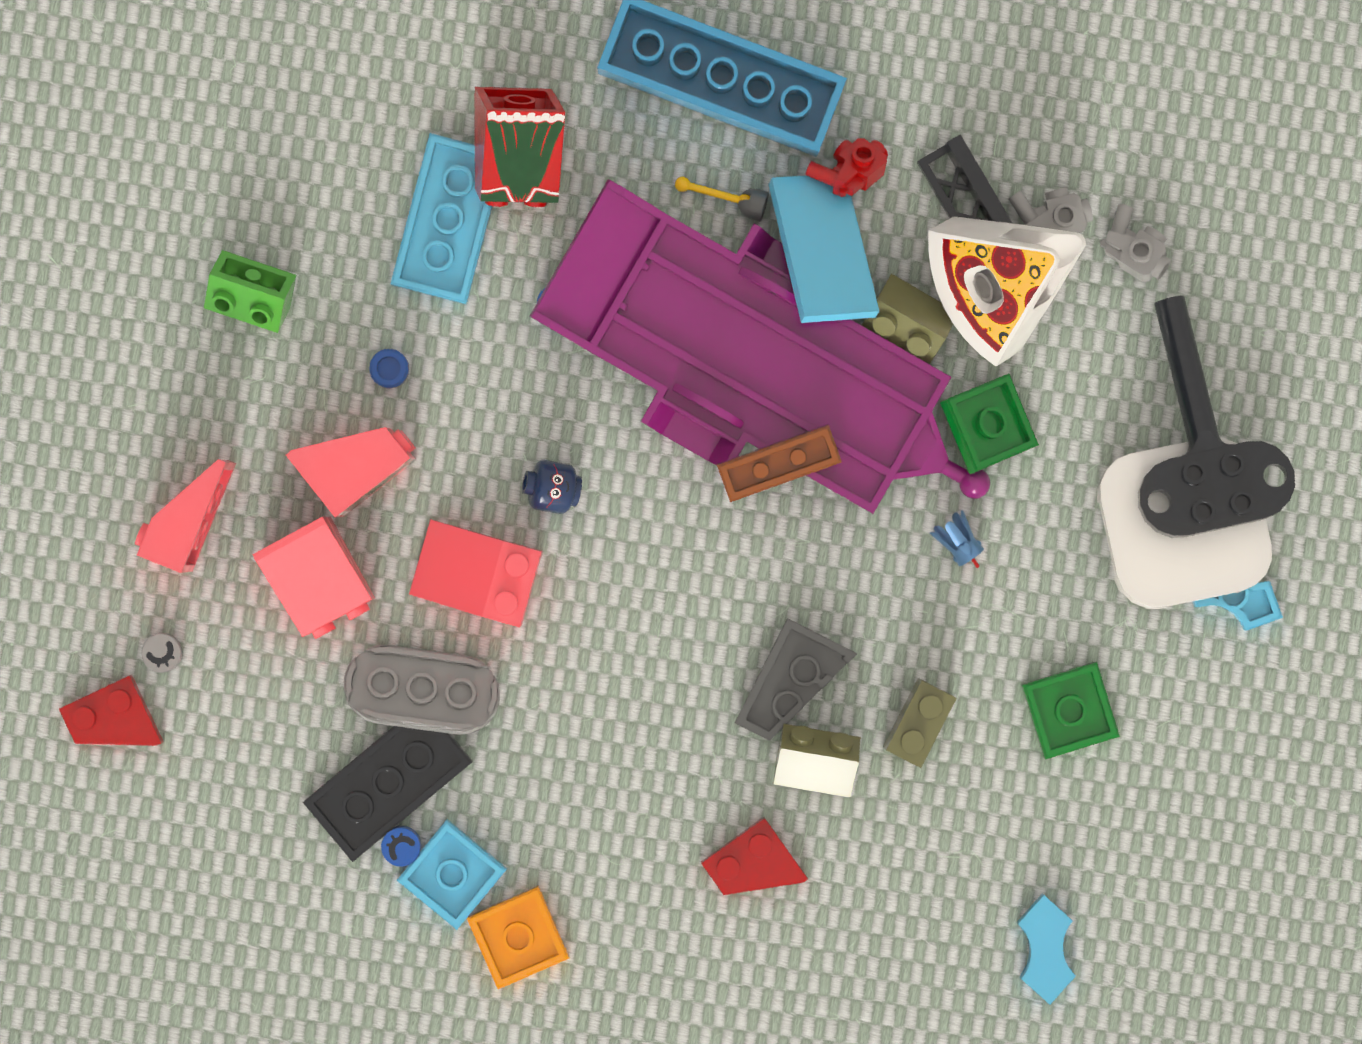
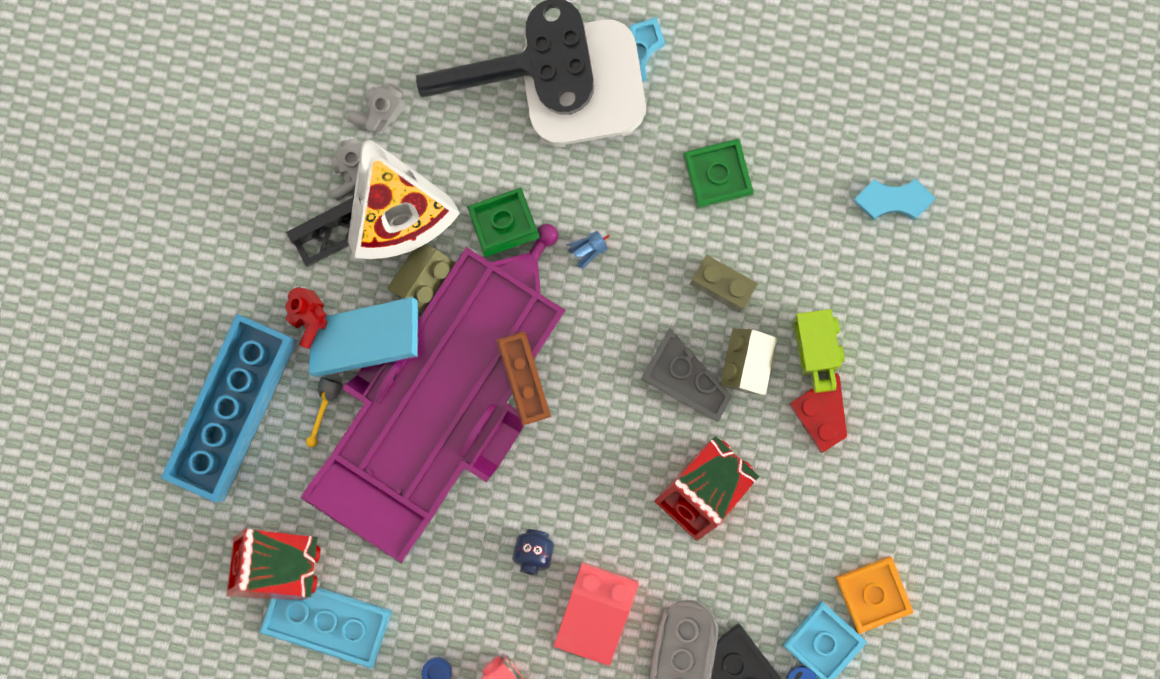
camera: 85 degrees left, 5 degrees down
none -> slope [654,436,759,541]
none -> lime brick [793,309,845,393]

